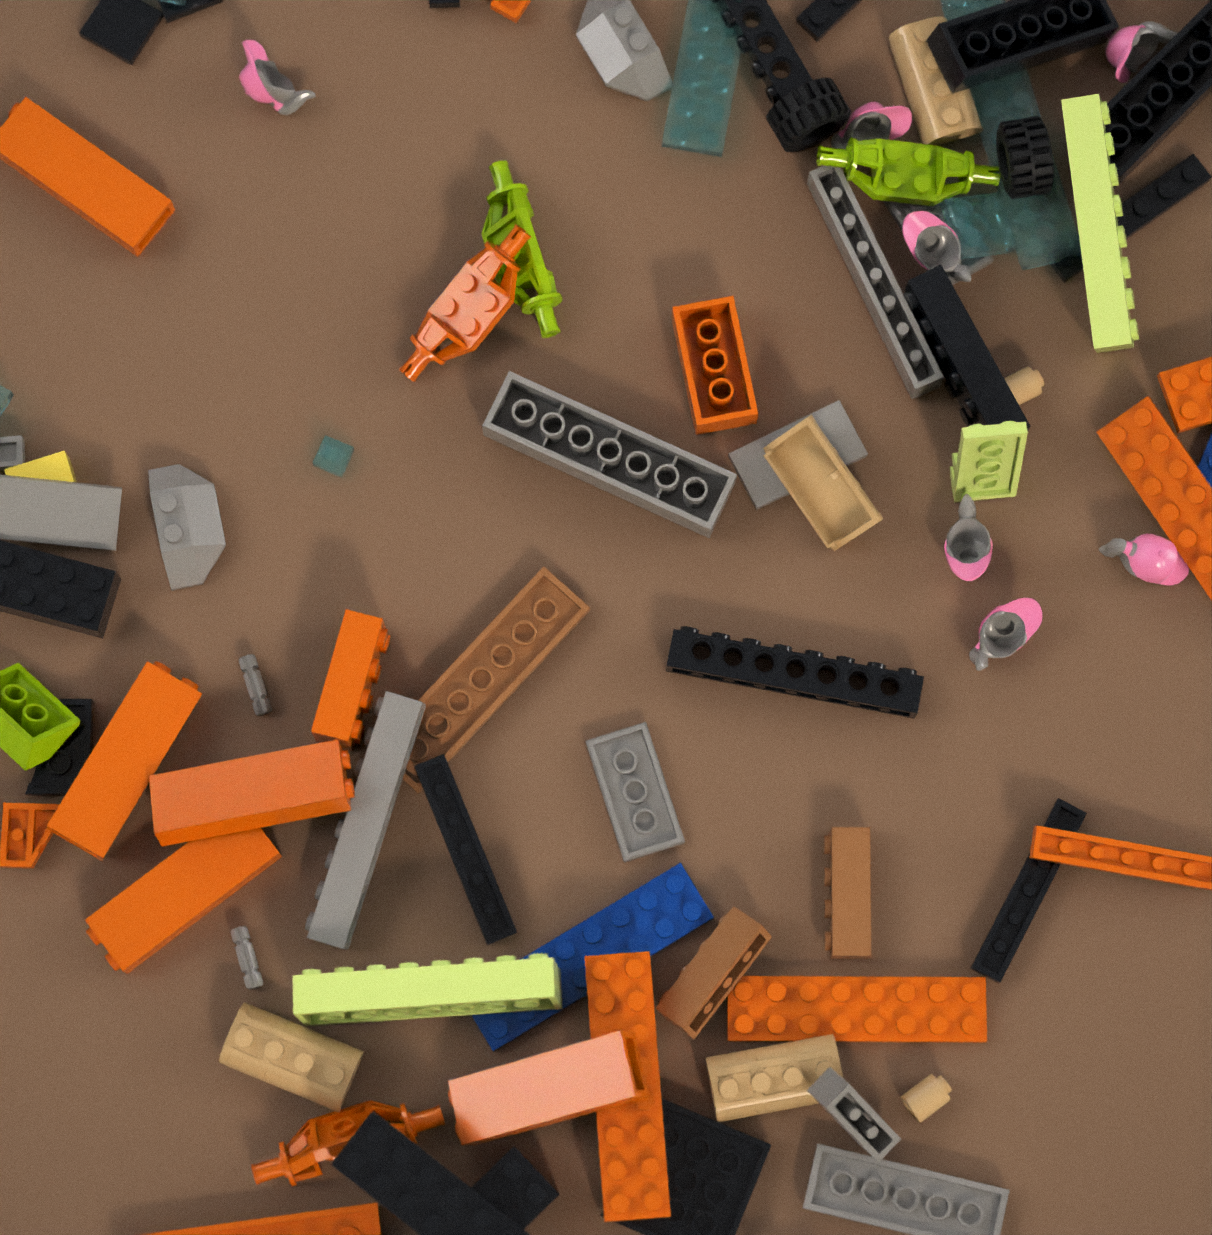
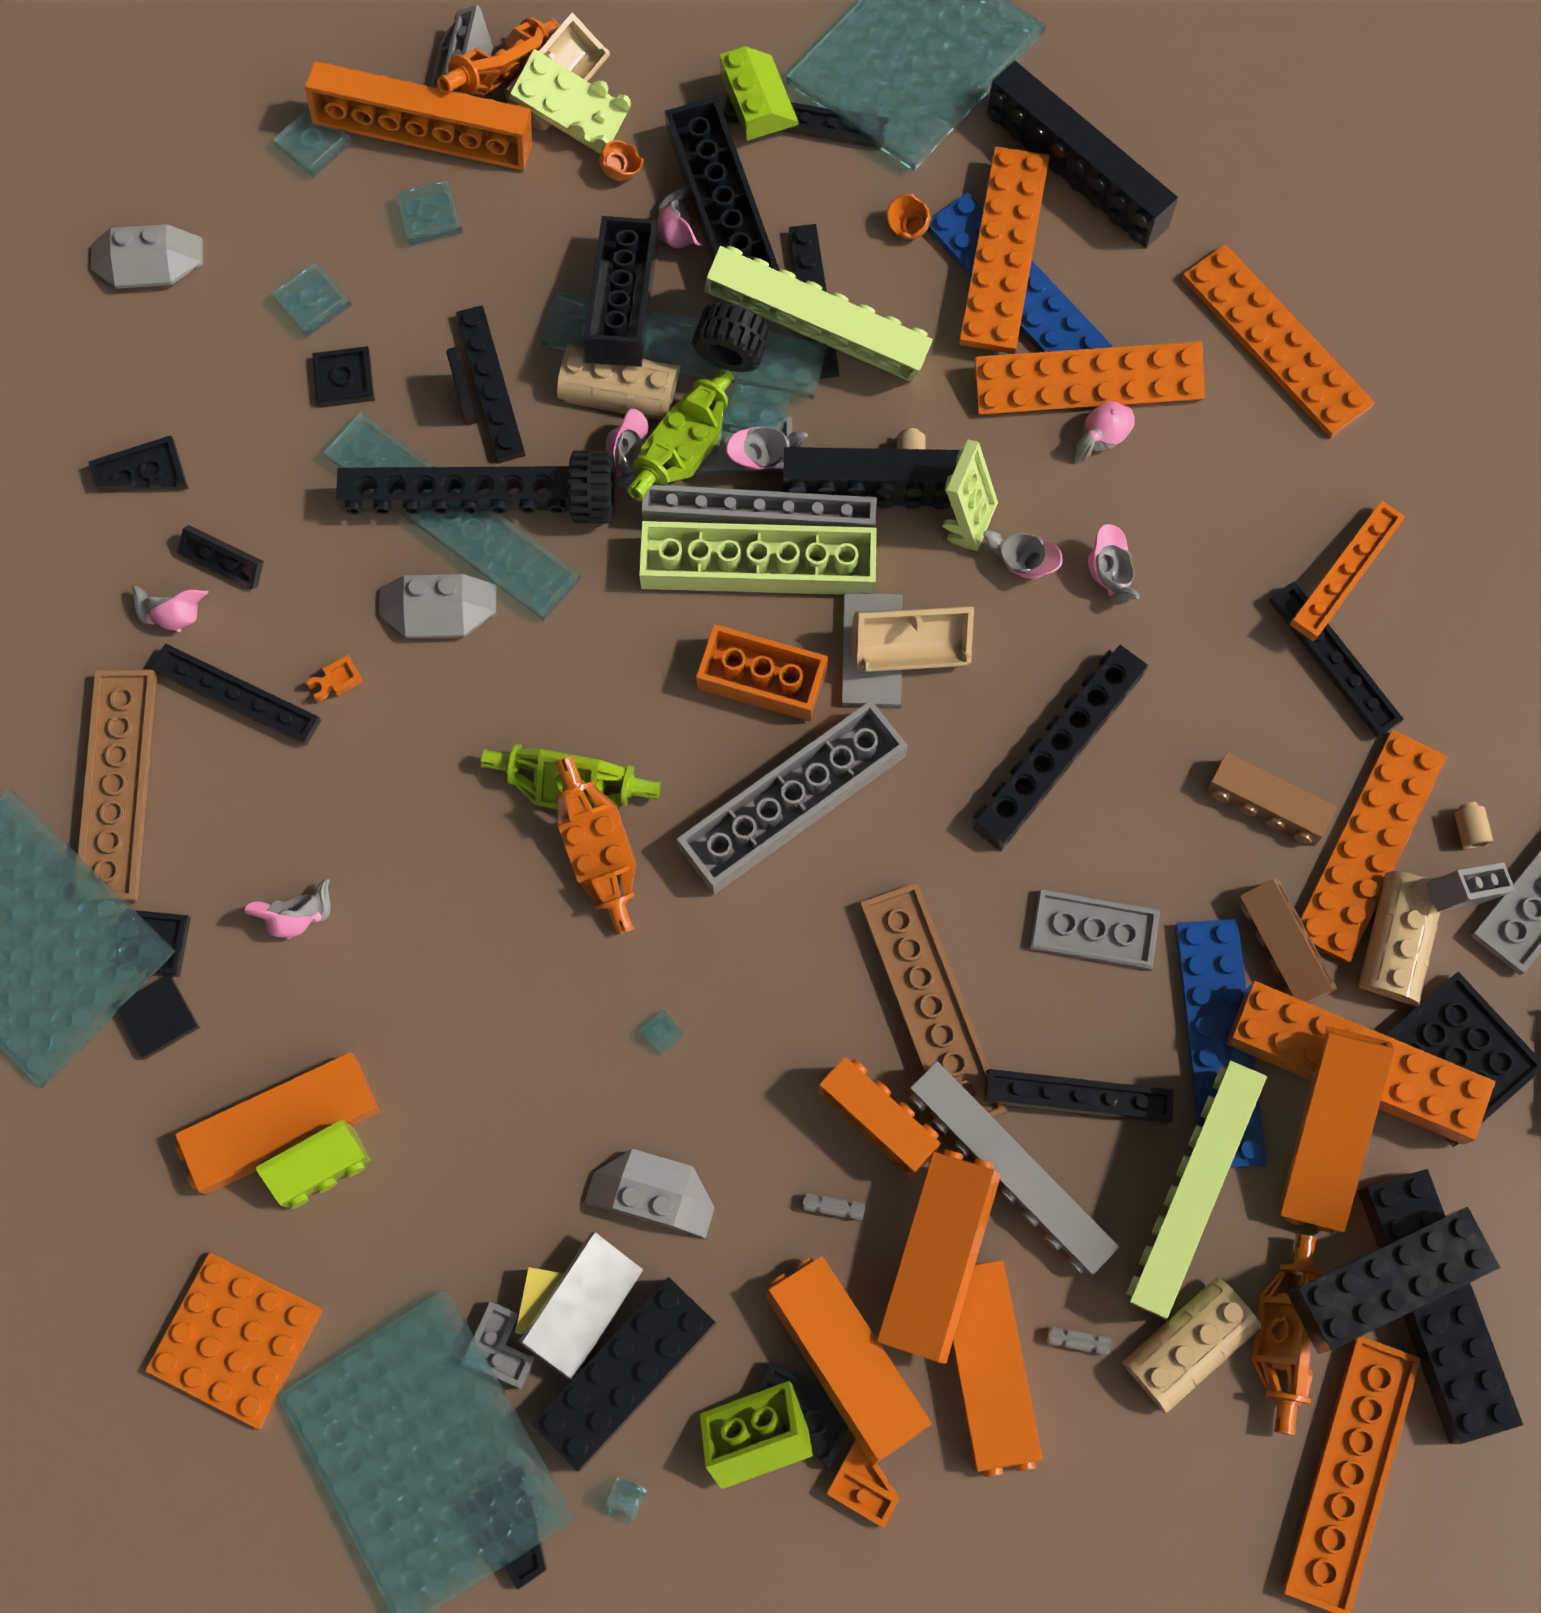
camera: 60 degrees left, 5 degrees down
none -> lime slope [255,1119,371,1209]
none -> yellowish green brick [639,521,877,595]

